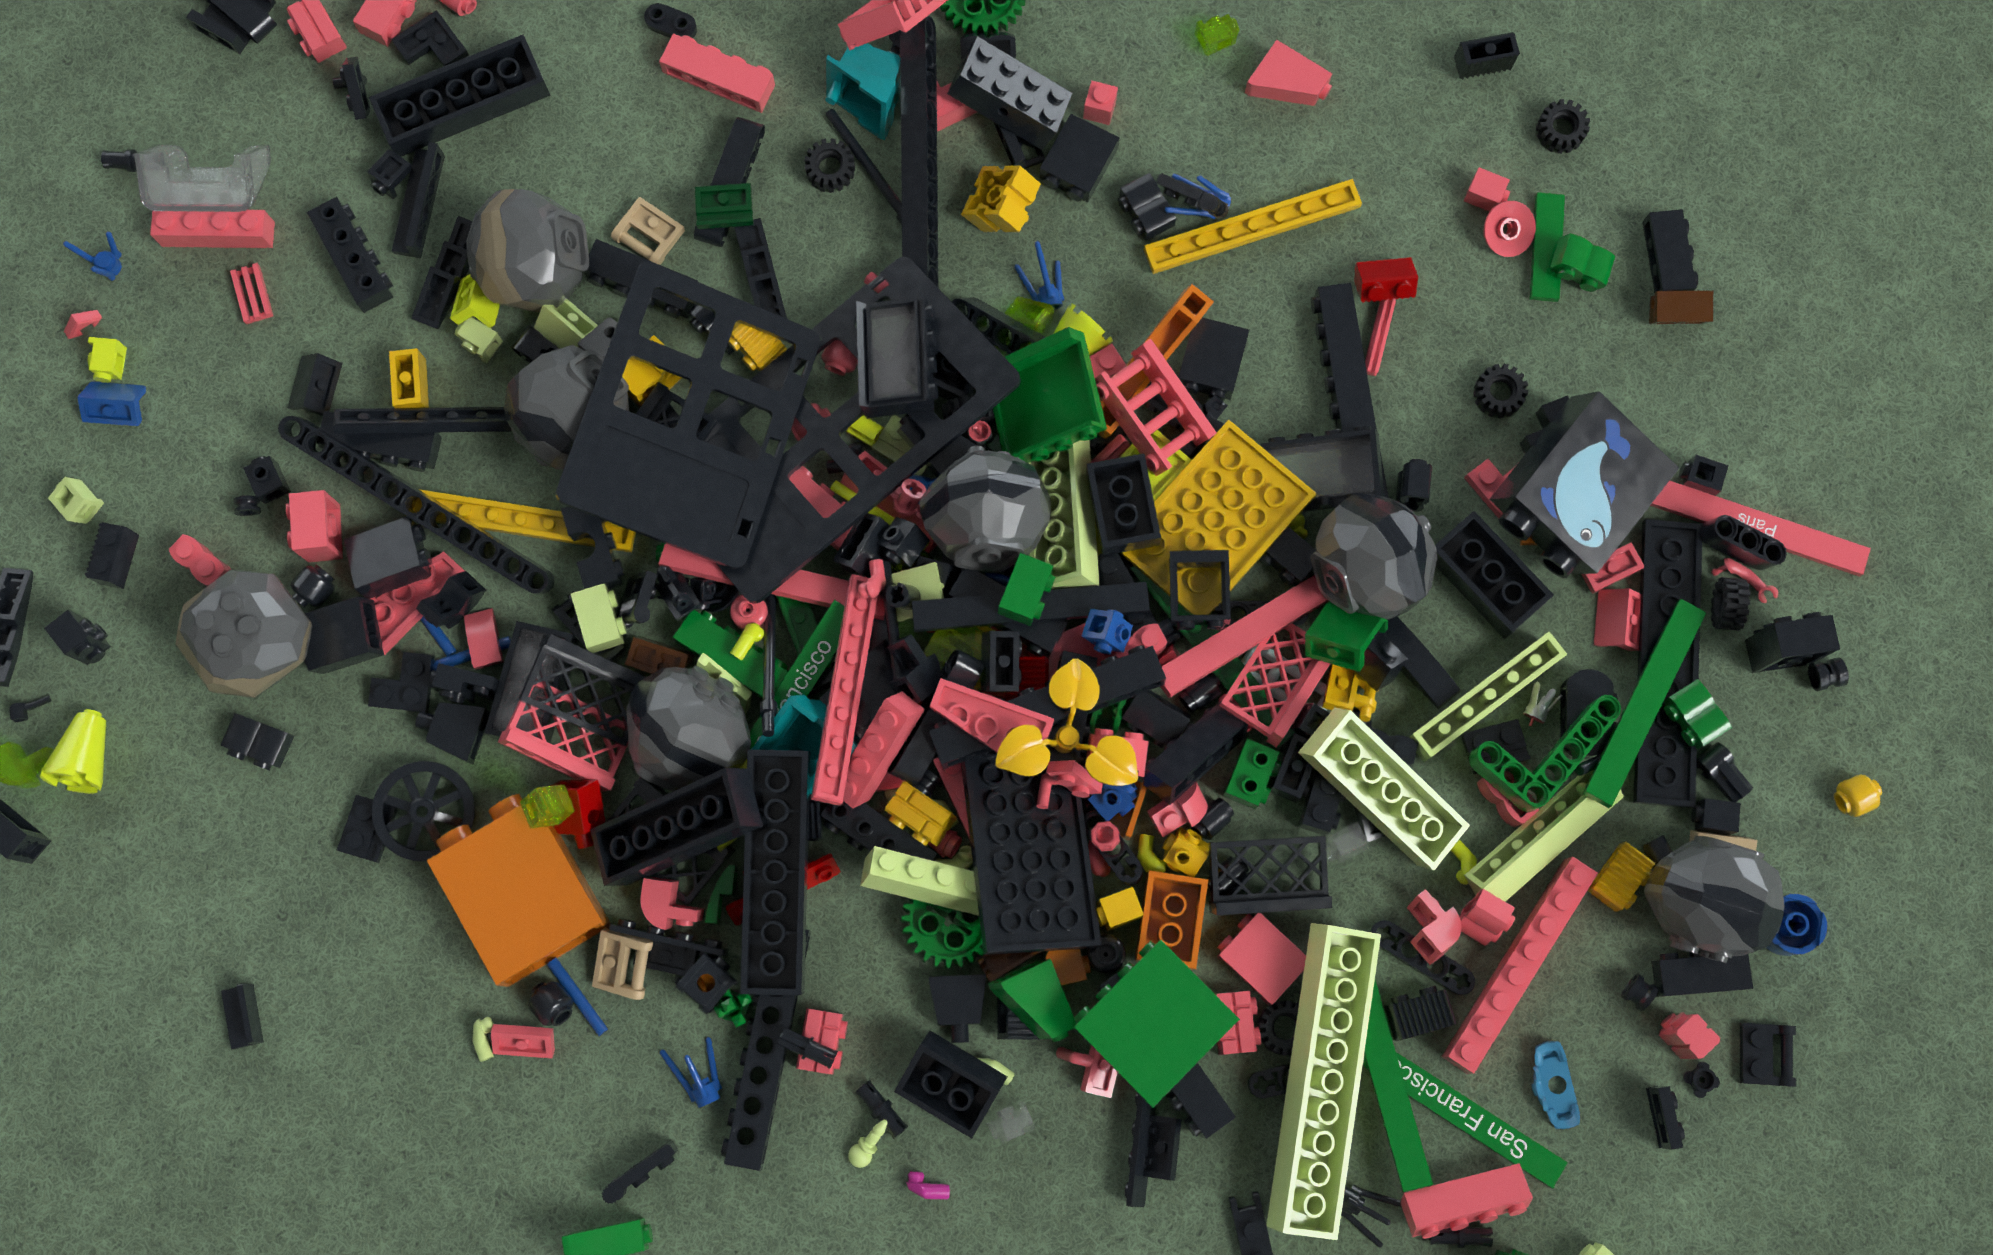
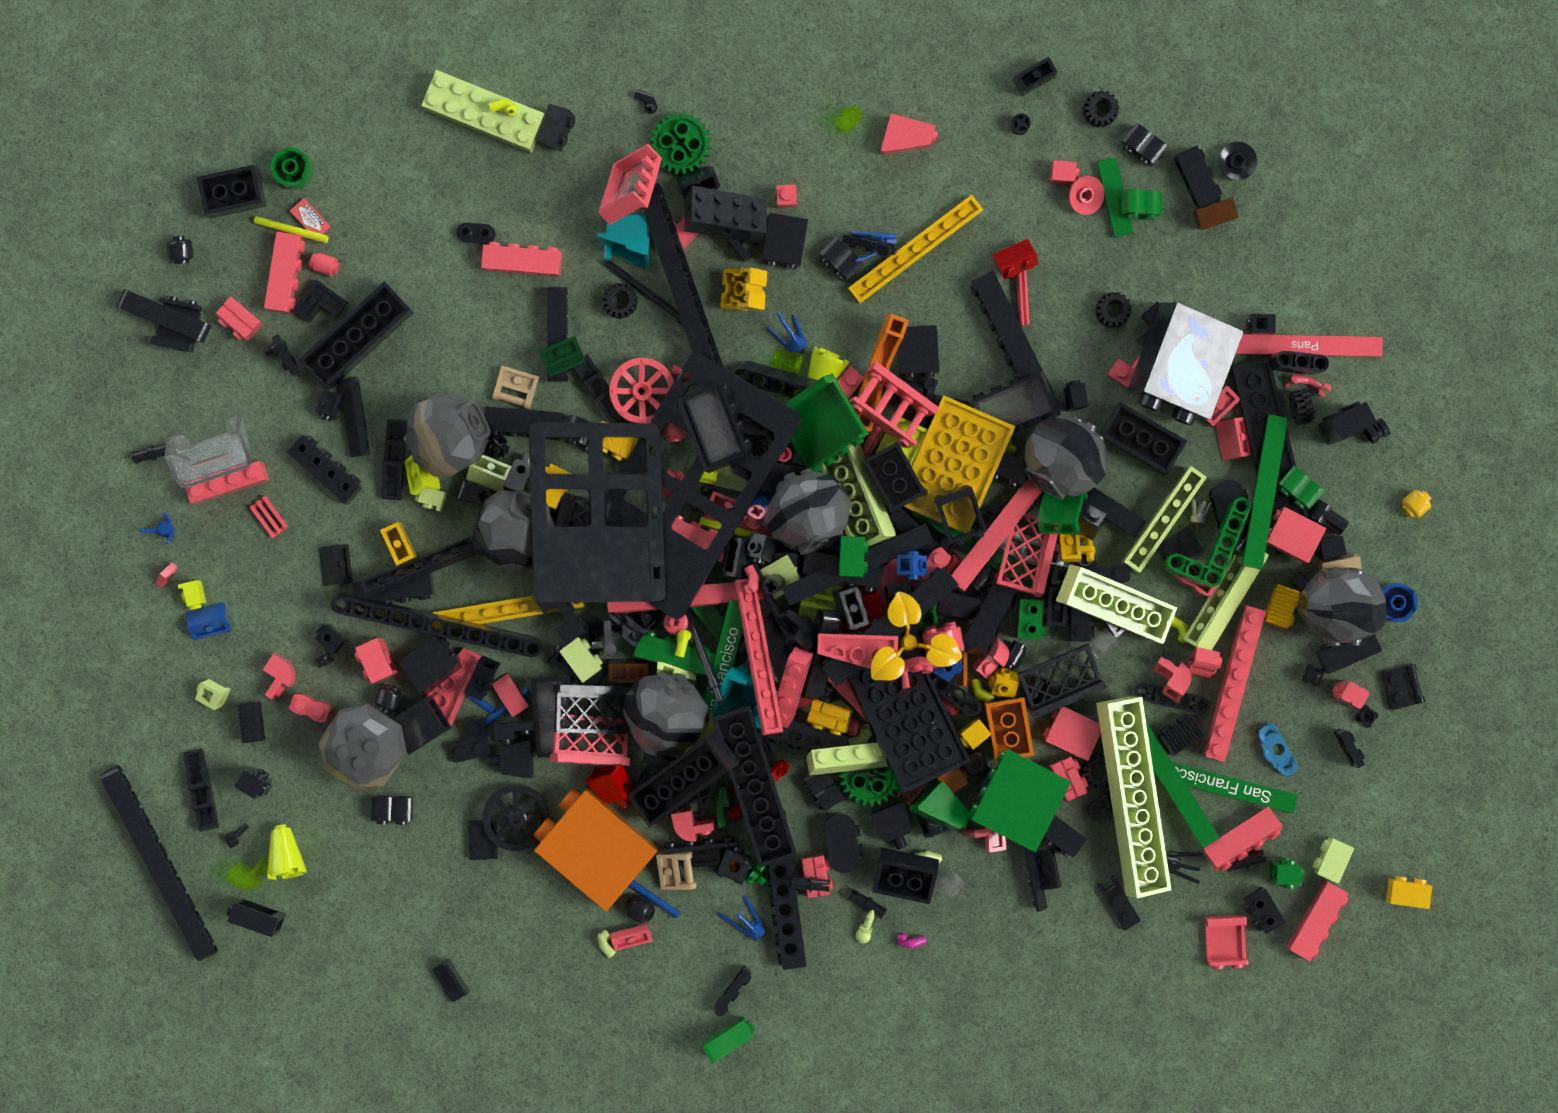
camera: 20 degrees left, 10 degrees up
clear neon green brick [520,785,575,829] -> none
coral tile [1091,821,1120,852] -> none
none -> coral brick [263,653,296,699]
none -> black gear [485,435,510,459]
none -> coral wheel [609,358,674,424]
none -> black brick [803,773,845,811]
none -> black brick [824,813,863,873]
none -> black wheel [1010,113,1031,135]
none -> black brick [1121,123,1168,166]
none -> black dish [1218,141,1257,180]
none -> coral brick [1267,507,1326,564]

